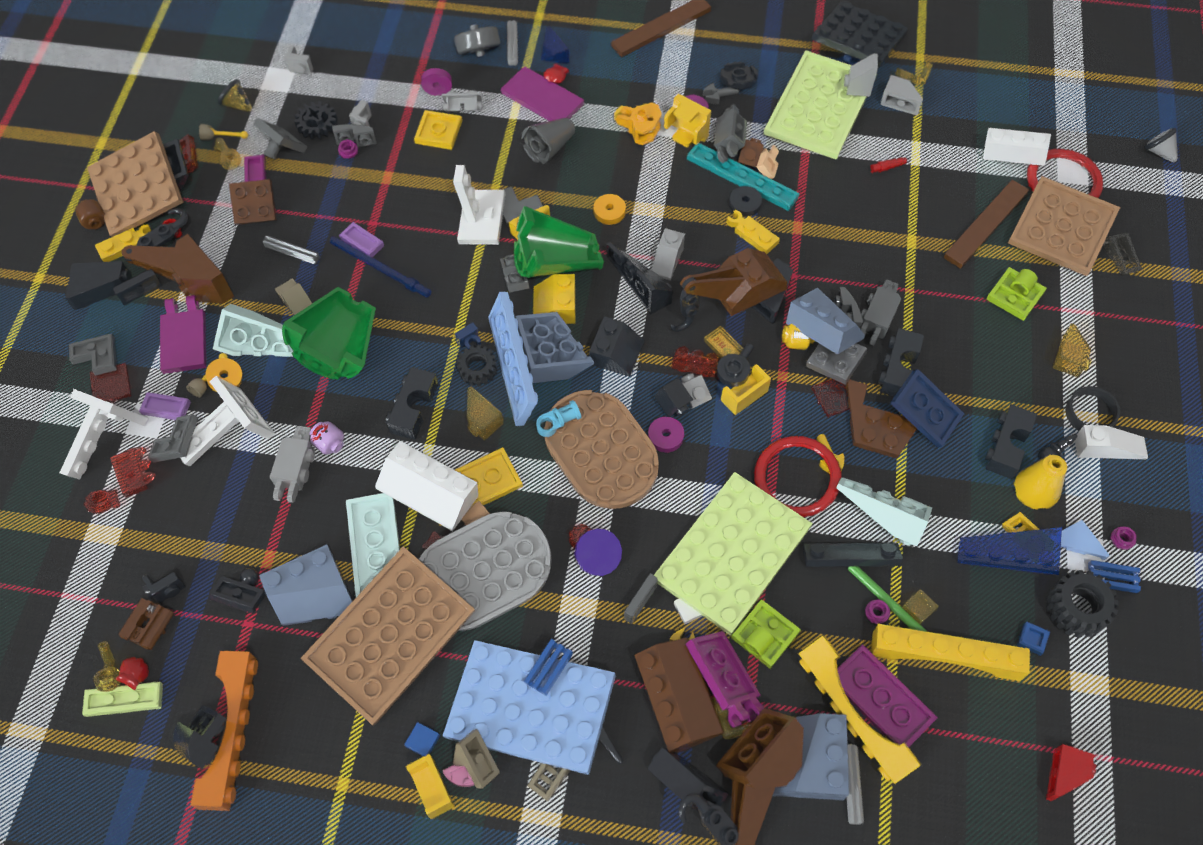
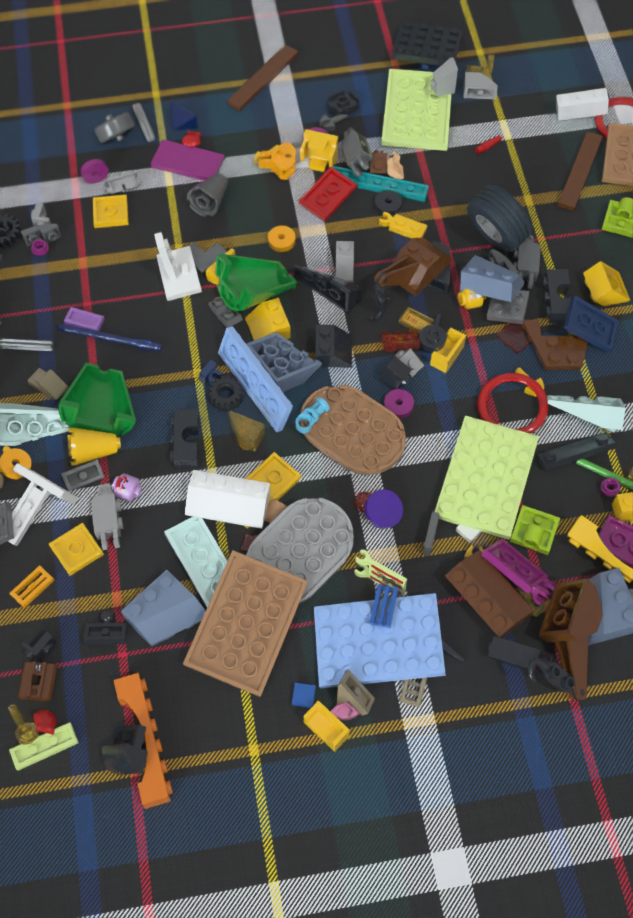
camera: 20 degrees left, 0 degrees up
none -> light orange tile [9,565,54,608]
none -> yellow tile [49,523,104,576]
none -> dark grey slope [61,459,104,492]
none -> yellow cone [68,427,121,466]
none -> red tile [299,167,357,222]
none -> yellowish green flag [354,550,407,597]
none -> black wheel [467,185,533,252]
none -> yellow slope [583,261,630,306]

